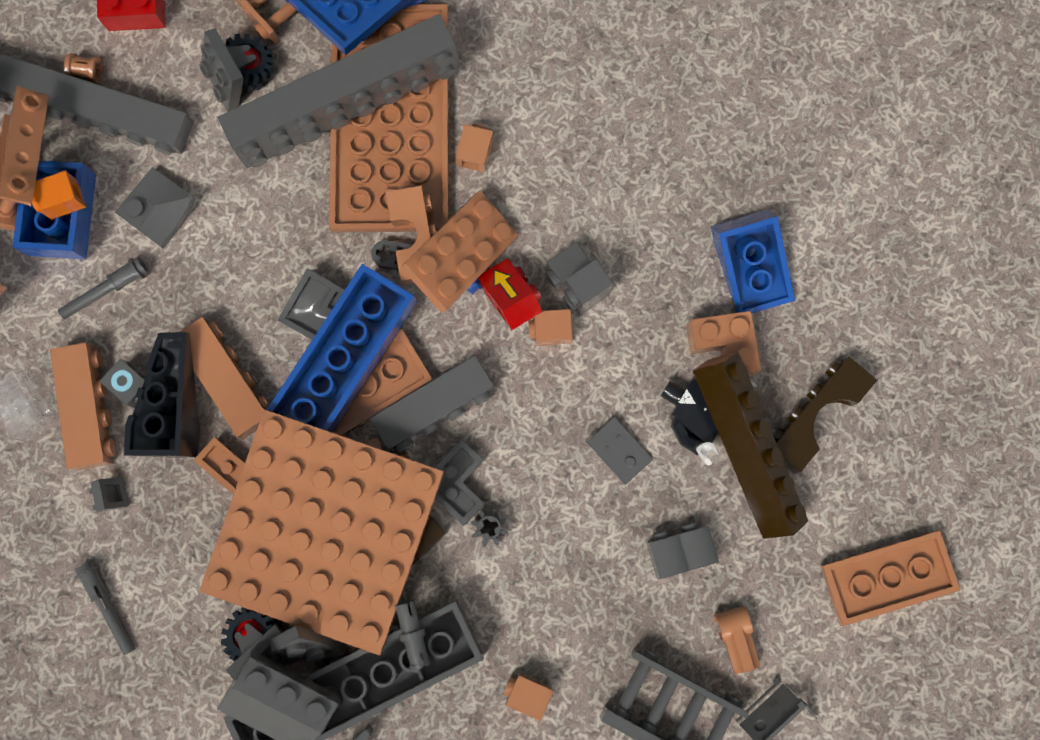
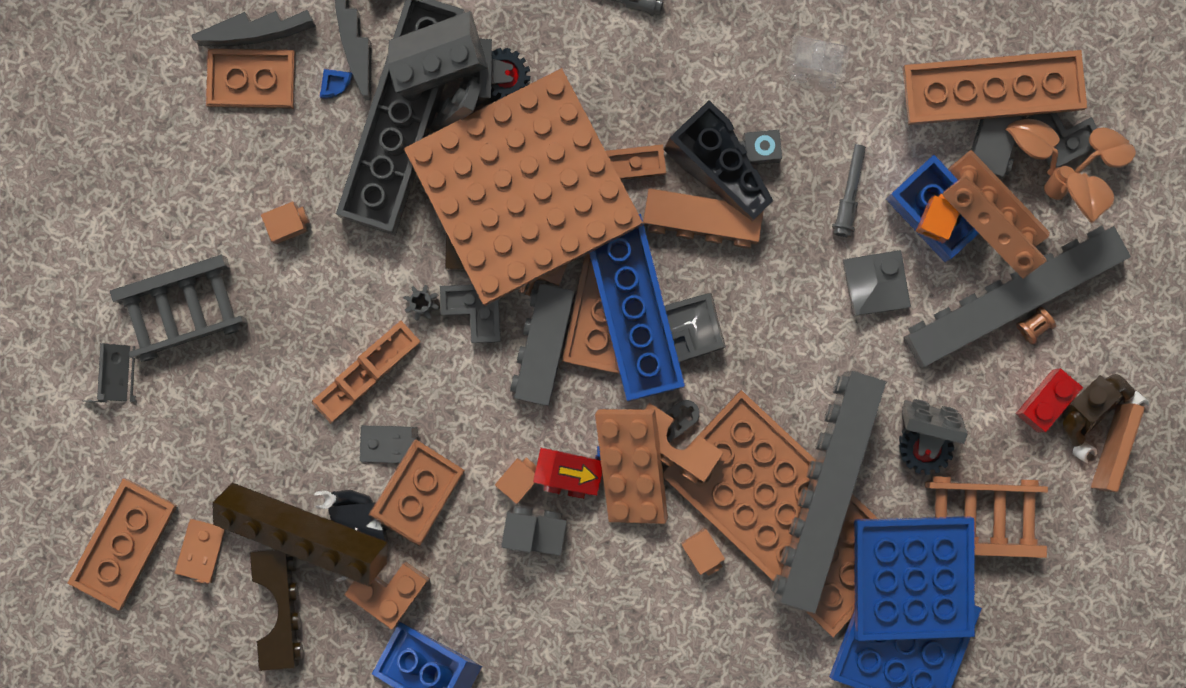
camera: 135 degrees right, 5 degrees up
nougat brick [50,343,116,471] -> none
dark grey tile [89,477,129,512] -> none
dark grey pin [395,600,430,669] -> none
dark grey brick [646,522,719,579] -> none
nougat piece [713,606,761,674] -> none
none -> nougat piece [174,519,225,584]
none -> nougat slope [312,320,421,424]
none -> nougat tile [369,439,465,546]

